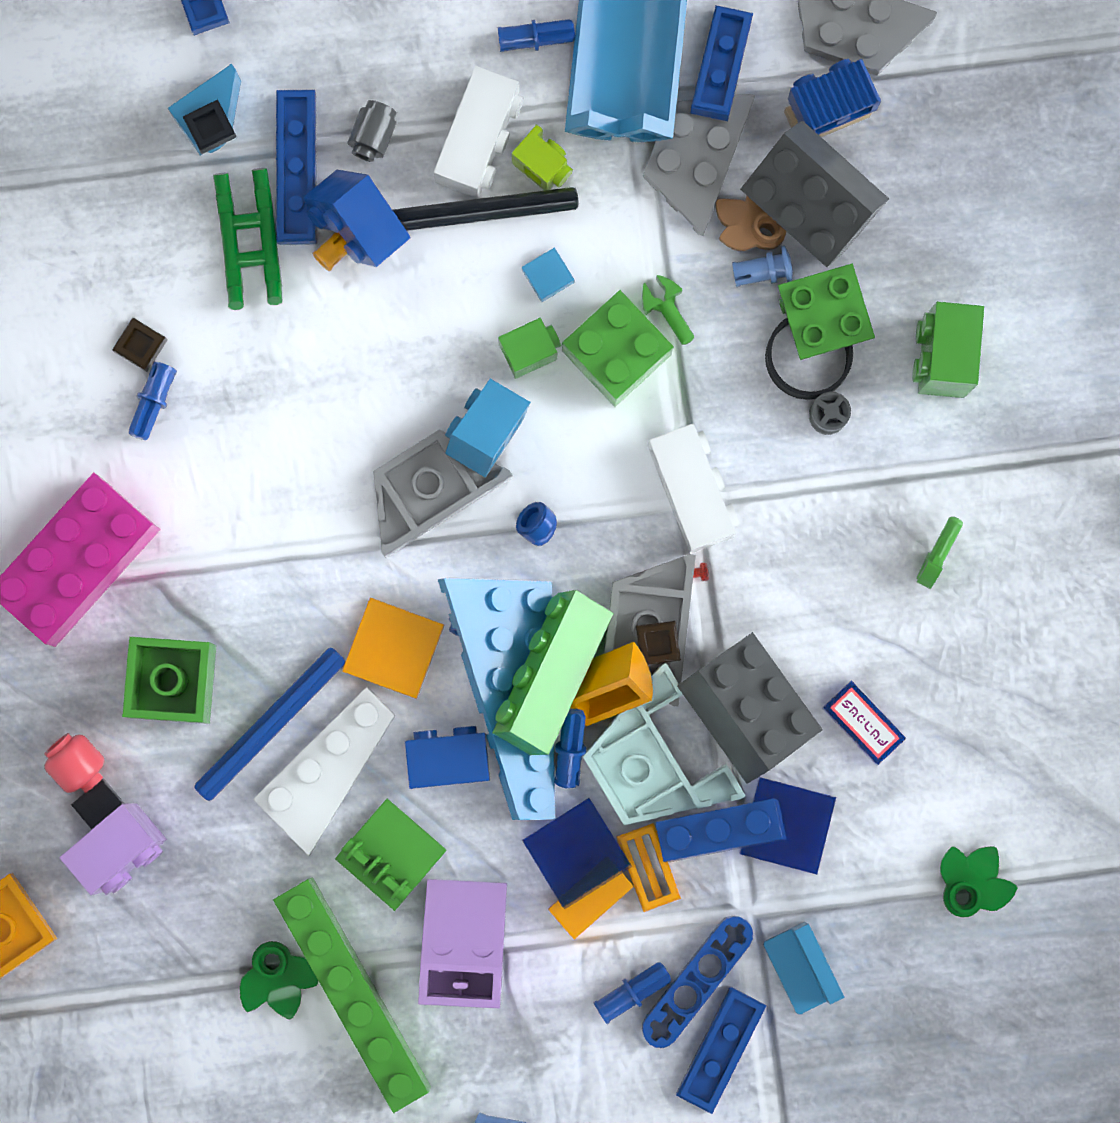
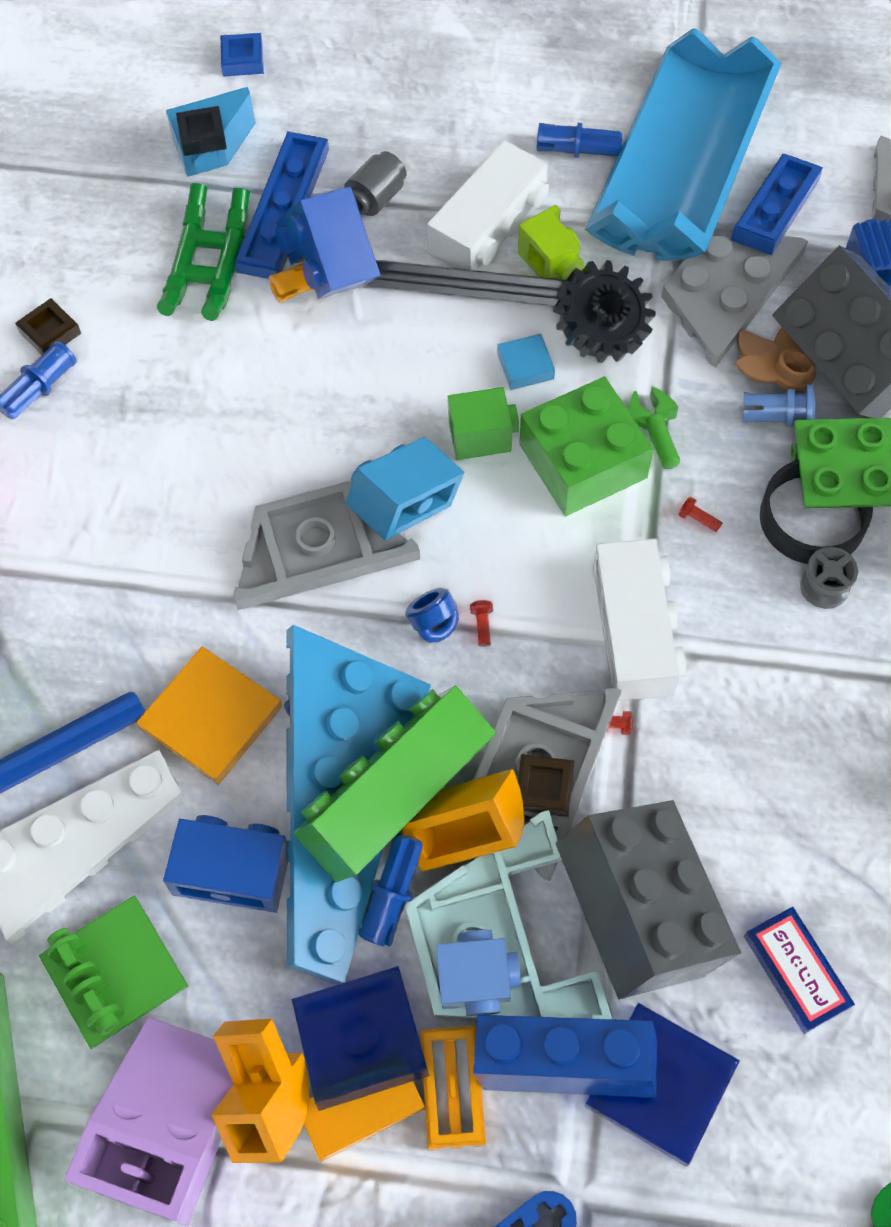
camera: 20 degrees right, 20 degrees down
none -> light orange brick [211,1019,309,1163]
none -> medium blue brick [436,930,521,1016]
none -> clear red piece [470,600,494,647]
none -> black gear [553,260,656,363]
none -> clear red piece [678,496,723,533]

